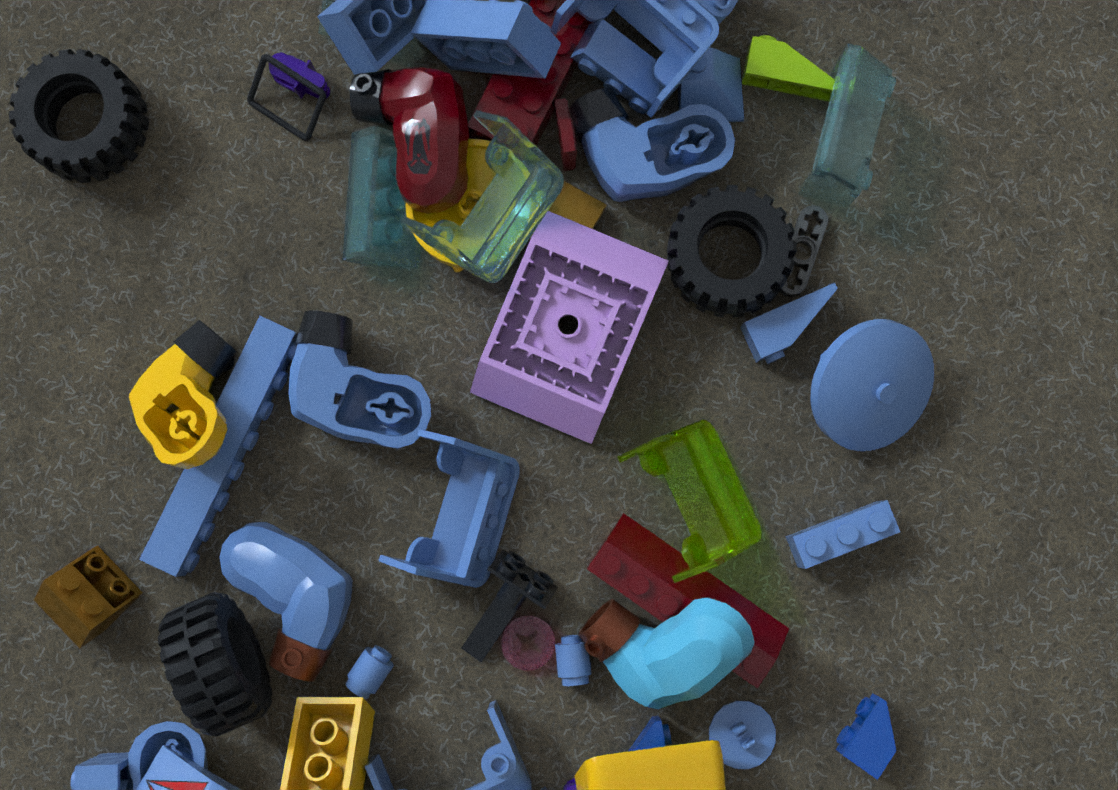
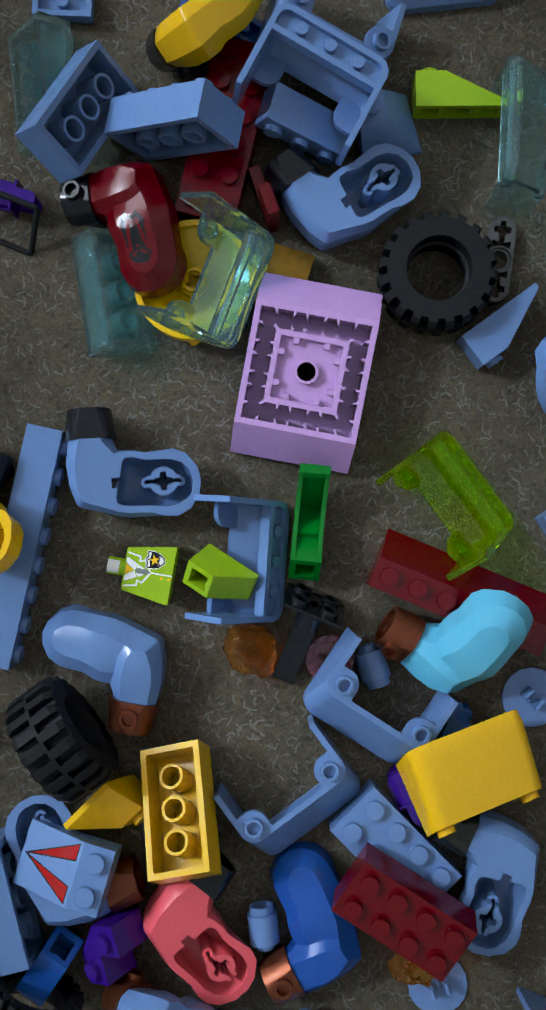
camera: 15 degrees left, 5 degrees up
medium blue brick [345,645,394,699] -> none
none -> yellow slope [63,774,144,830]
none -> lime torso [106,547,180,605]
none -> lime slope [182,543,259,600]
none -> clear orange hair [222,624,278,679]
none -> green arch [288,463,331,581]
none -> medium blue windscreen [303,627,459,763]

